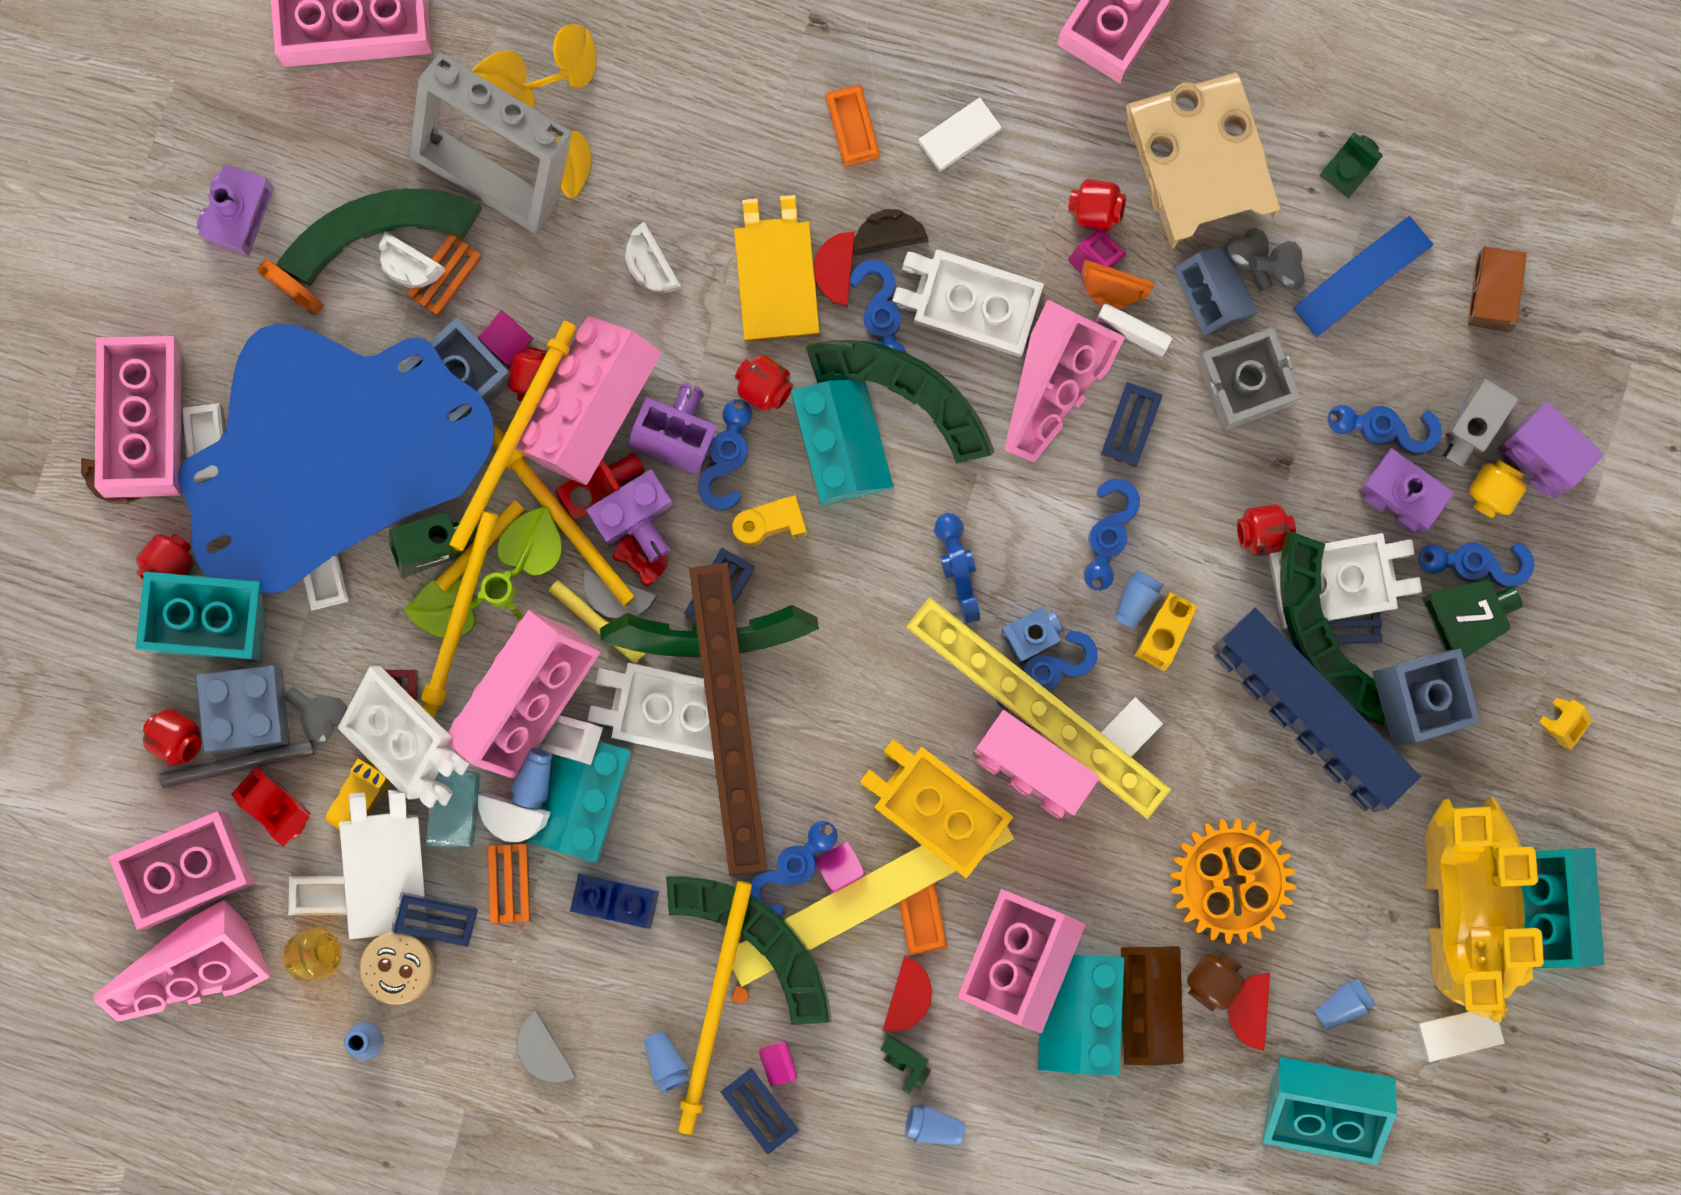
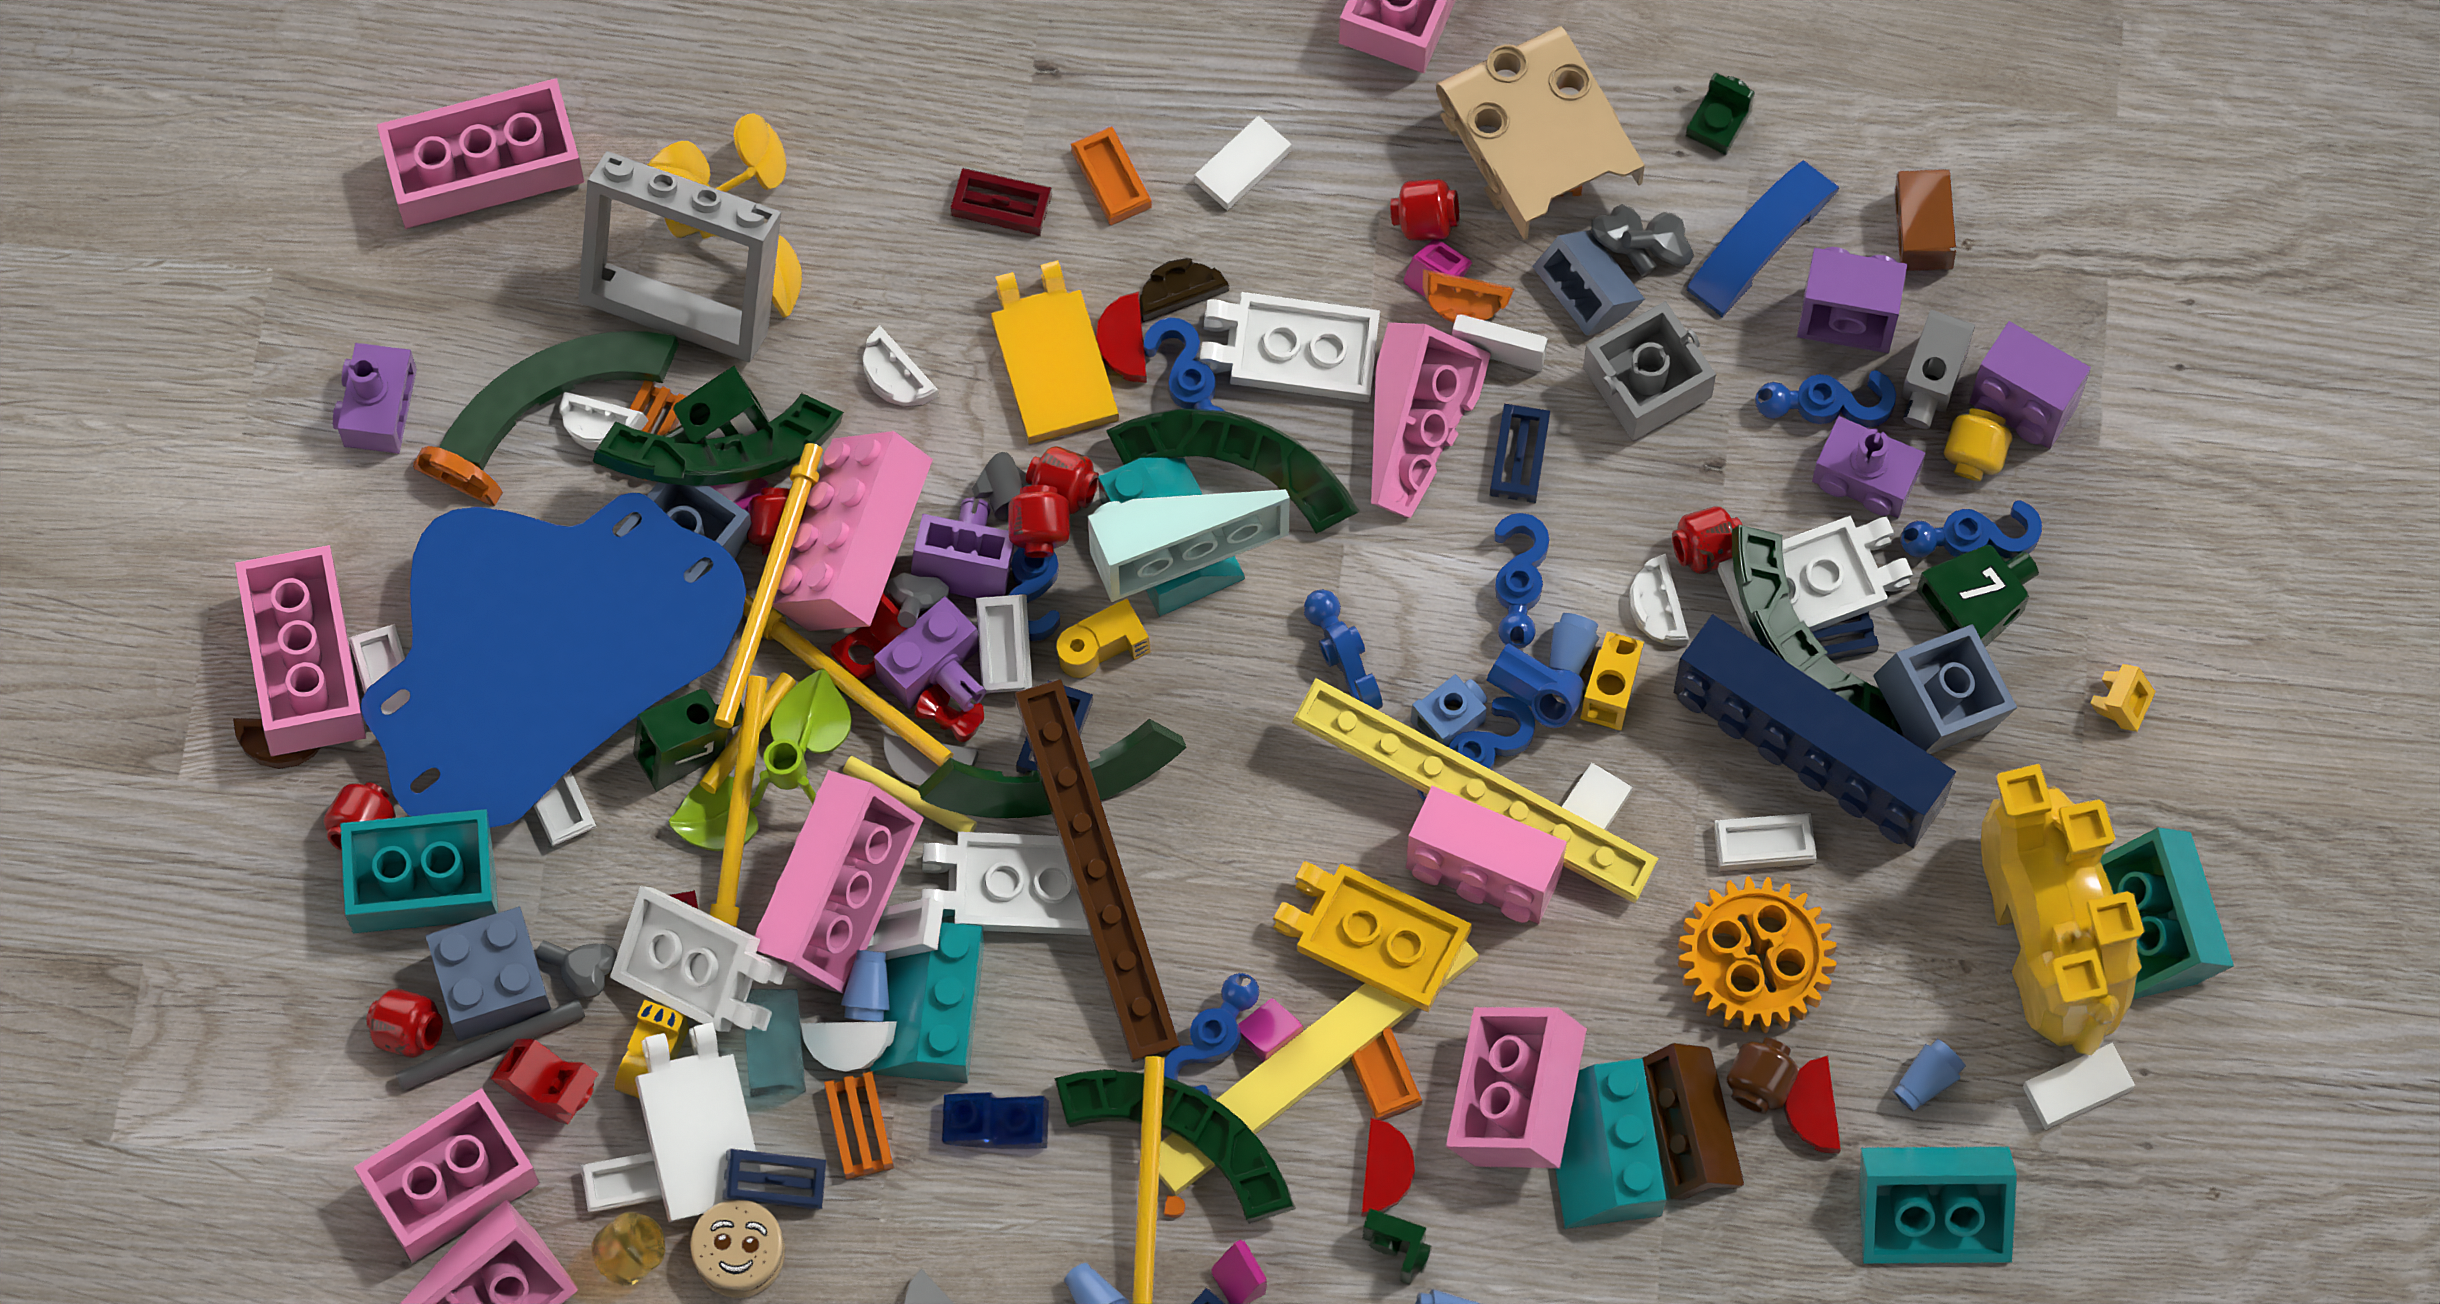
camera: 10 degrees left, 15 degrees down
none -> dark green tile [593,393,844,486]
none -> dark green torso [662,365,770,444]
none -> dark grey rock [887,573,949,628]
none -> dark red tile [950,168,1052,236]
none -> dark grey piece [972,452,1031,519]
none -> white tile [976,595,1032,694]
none -> red head [1008,485,1070,558]
none -> light aqua slope [1088,490,1290,602]
none -> blue piece [1486,643,1586,728]
none -> white tile [1629,553,1689,646]
none -> white tile [1714,813,1817,871]
none -> medium lavender brick [1797,247,1907,353]

